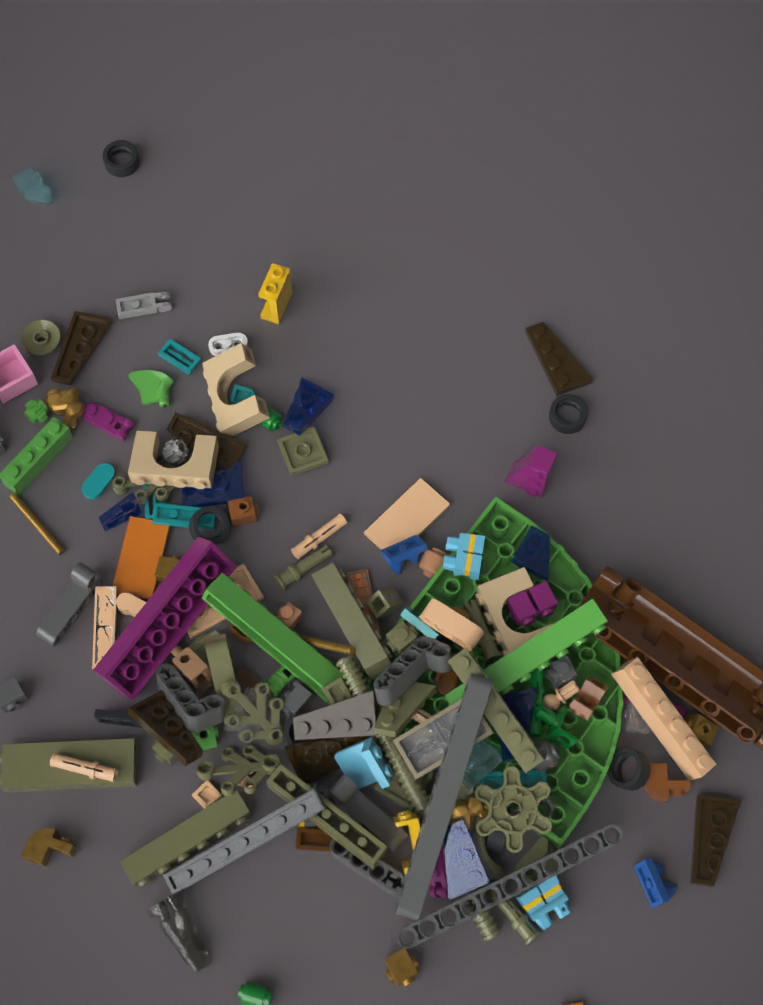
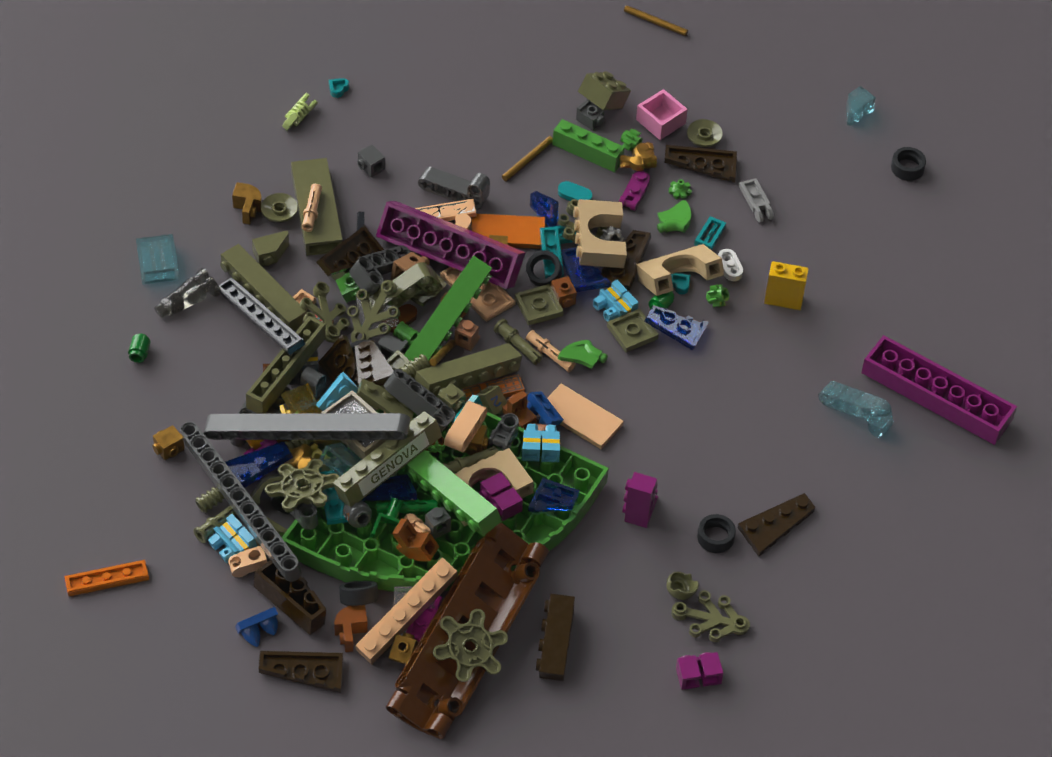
camera: 80 degrees right, 15 degrees down
none -> clear light blue brick [136,234,180,284]
none -> light nougat leg [228,546,268,578]
none -> olive slope [252,230,289,267]
none -> dark brown wedge [254,554,326,635]
none -> olive dish [261,193,298,222]
none -> clear yellow slope [281,383,322,414]
none -> olive plate [433,609,508,682]
none -> dark grey piece [488,413,519,450]
none -> dark orange brick [502,390,537,429]
none -> olive plate [515,284,563,326]
none -> dark brown wedge [535,593,575,681]
none -> bright green arm [558,340,608,369]
none -> medium azure hips [593,280,639,322]
none -> olive hair [666,571,699,600]
none -> bright green plant [668,179,692,199]
none -> olive plant [671,590,750,643]
none -> magenta piece [676,652,723,690]
none -> bright green gear [706,284,730,307]
none -> clear light blue beam [818,381,893,438]
none -> magenta brick [861,335,1017,445]

